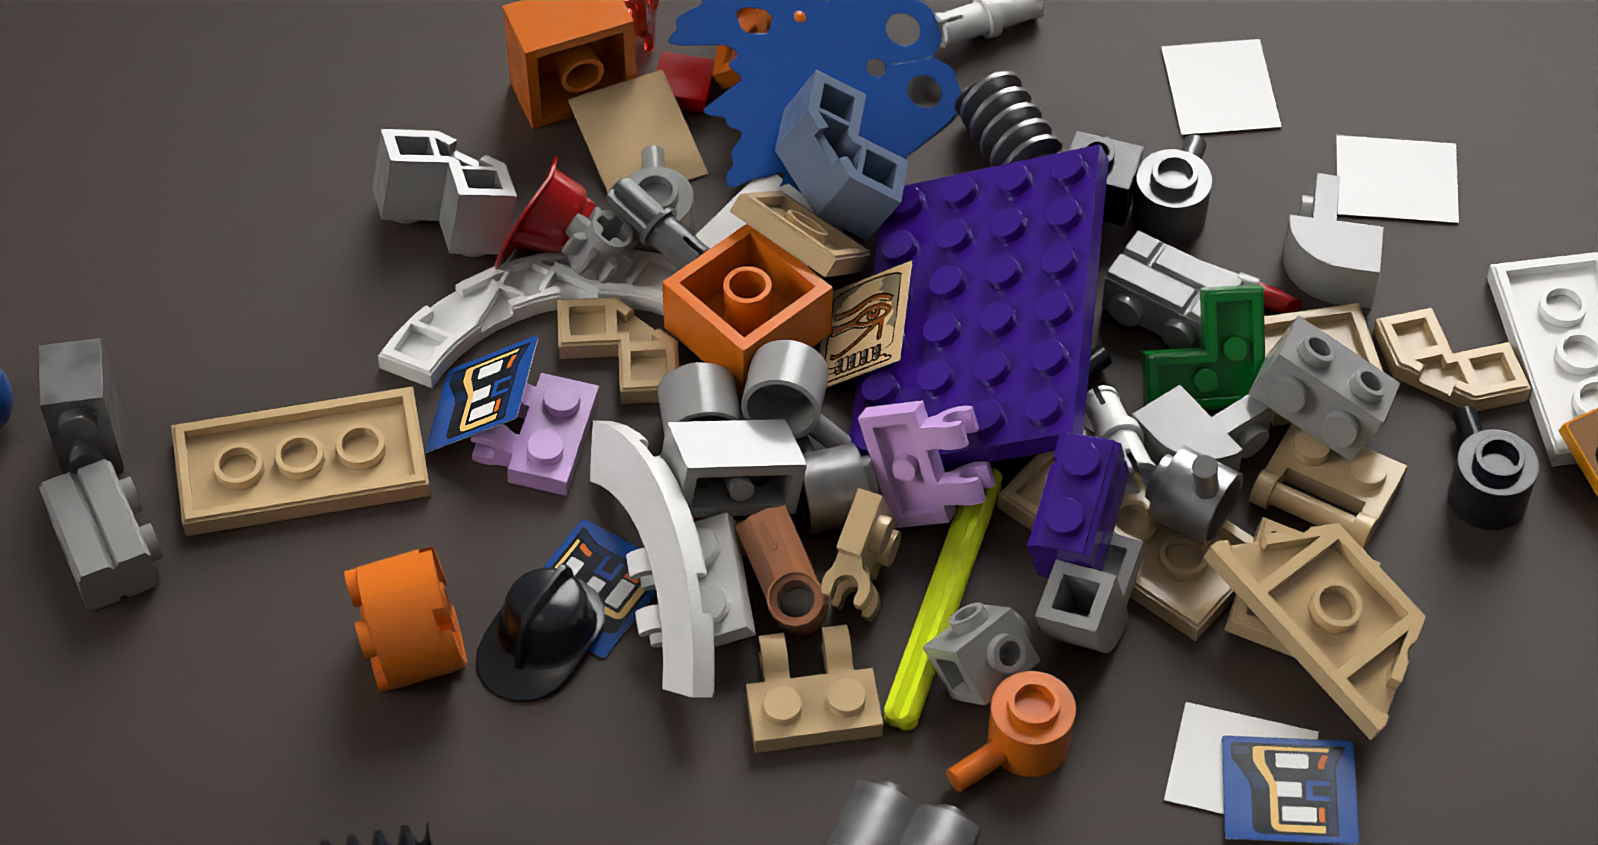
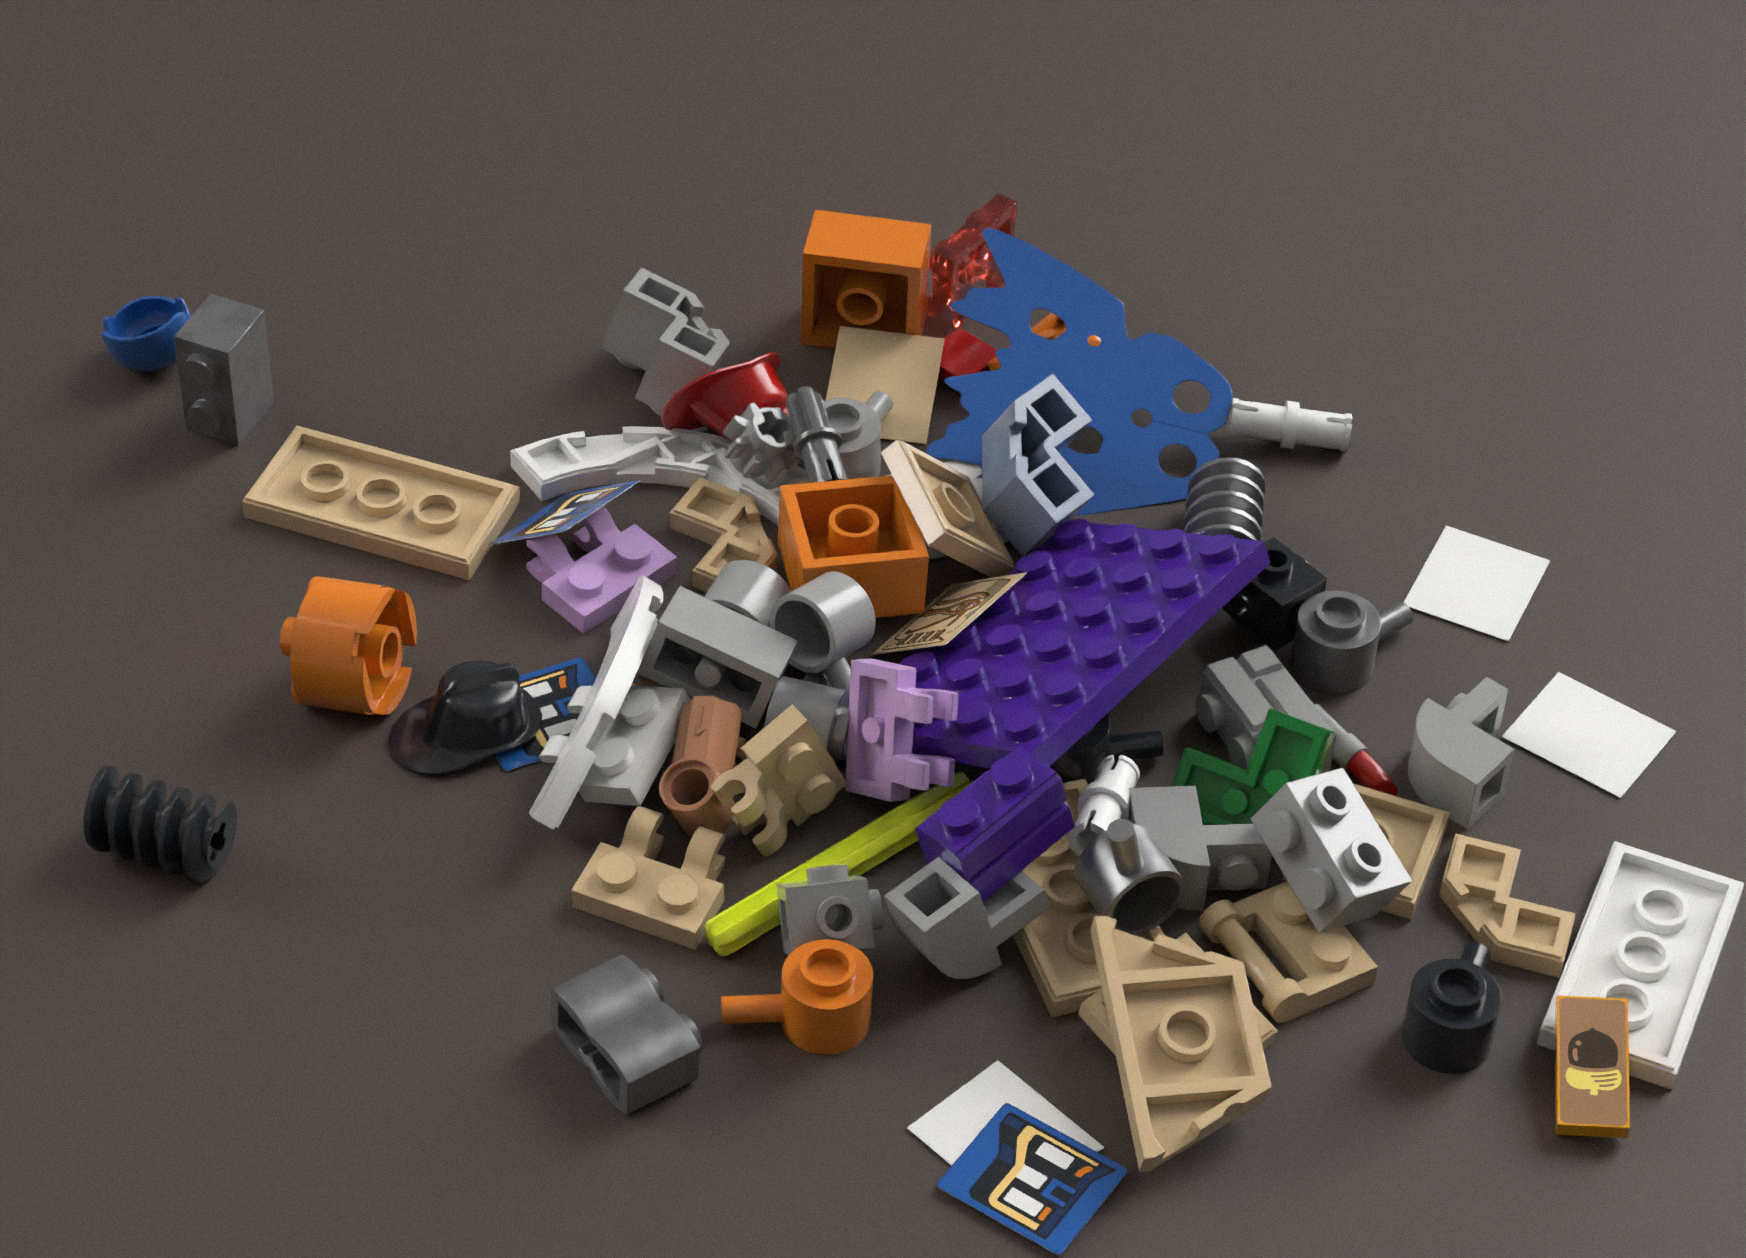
camera: 30 degrees right, 10 degrees down
light grey brick [39,459,163,611] -> none

